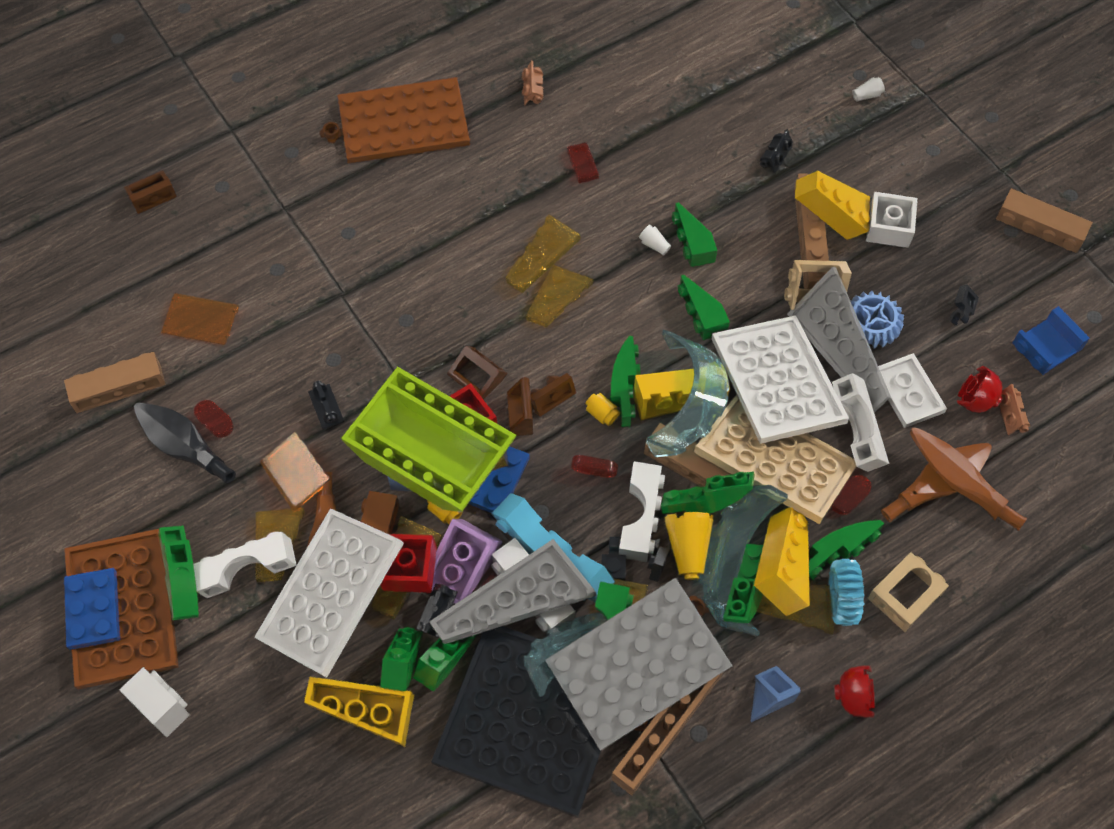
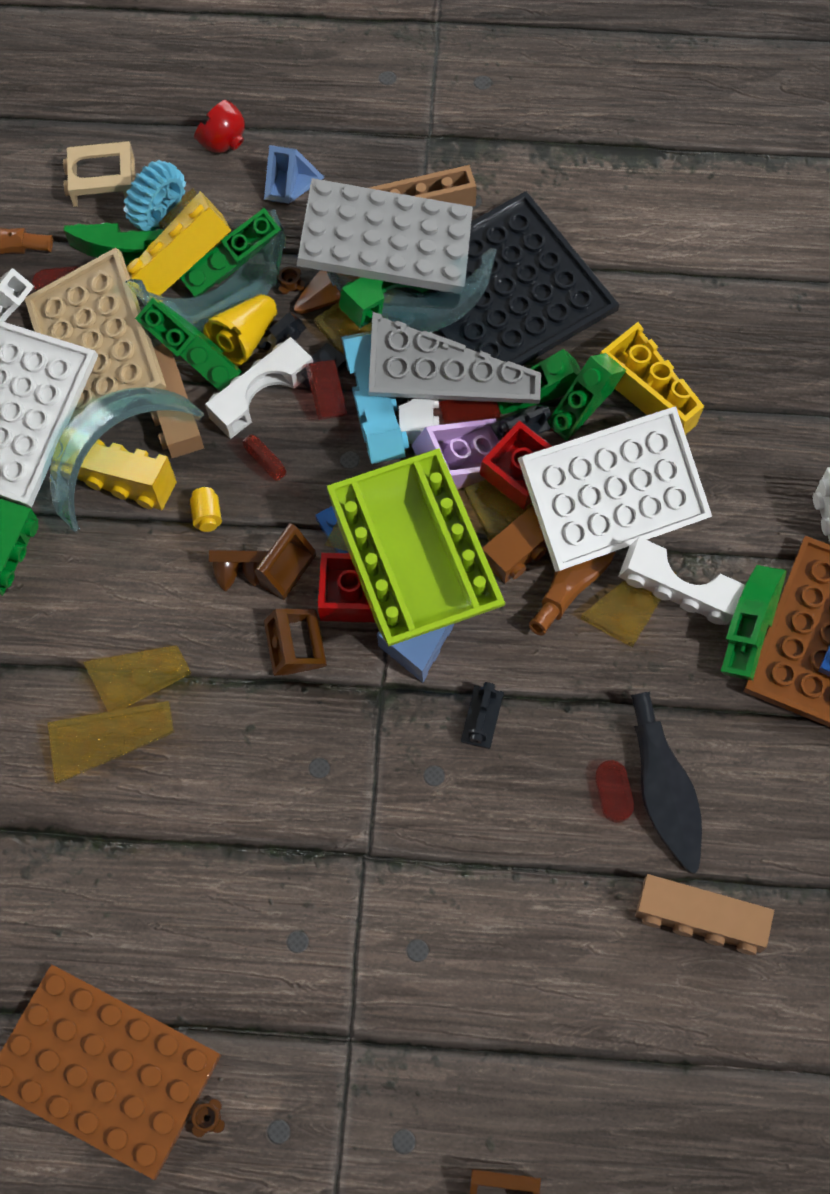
camera: 140 degrees left, 5 degrees up
clear orange piece [161,293,239,345] -> none
clear orange piece [260,432,330,512] -> none
green slope [610,336,641,427] -> none
none -> clear red tile [306,360,348,420]

